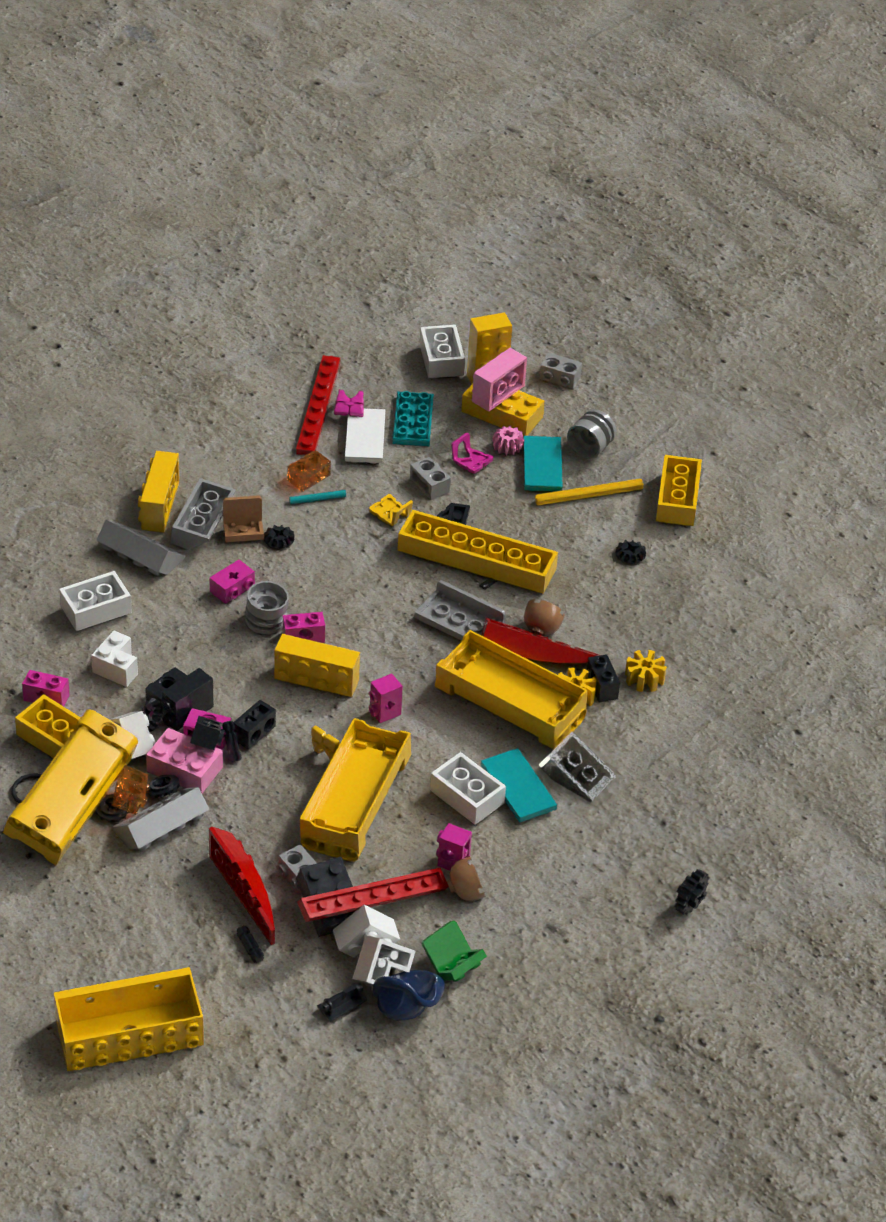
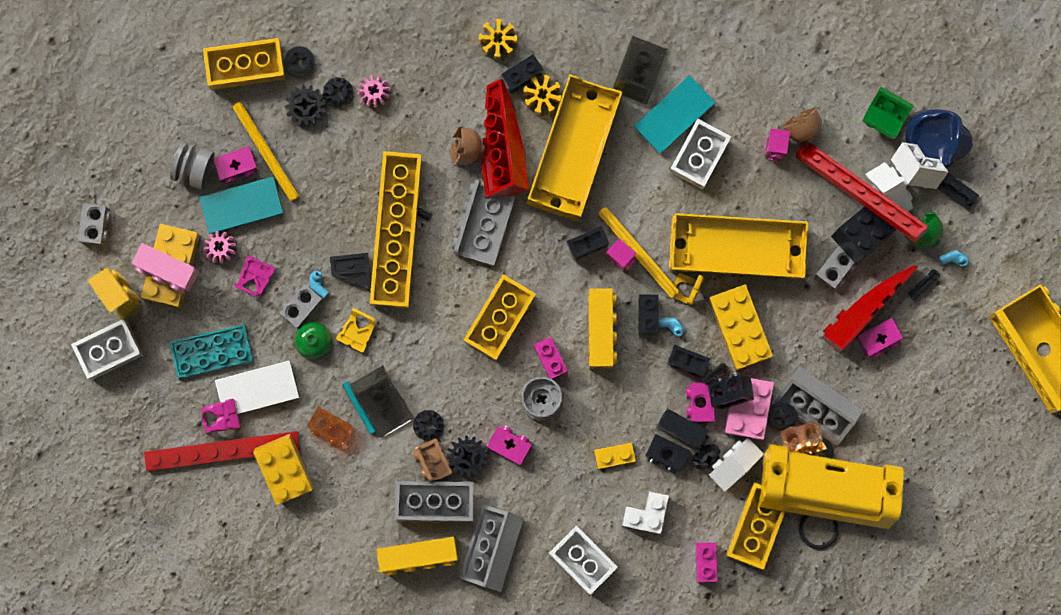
camera: 105 degrees left, 40 degrees up
none -> dark pink brick [213,146,258,184]
none -> yellow brick [253,433,313,505]
none -> black gear [284,46,315,77]
none -> black gear [285,85,326,127]
none -> green cylinder [294,322,333,360]
none -> medium azure arm [310,271,329,299]
none -> clear smoke slope [350,365,415,438]
none -> bright pink gear [358,75,390,108]
none -> black gear [447,435,489,477]
none -> yellow brick [463,274,536,362]
none -> black brick [566,226,609,261]
none -> yellow plate [594,442,636,469]
none -> yellow axle [598,207,679,298]
none -> black brick [638,294,659,335]
none -> medium azure arm [659,318,684,337]
none -> yellow brick [708,284,773,371]
none -> dark pink brick [856,318,903,358]
none -> green cylinder [904,212,943,249]
none -> medium azure arm [939,250,969,267]

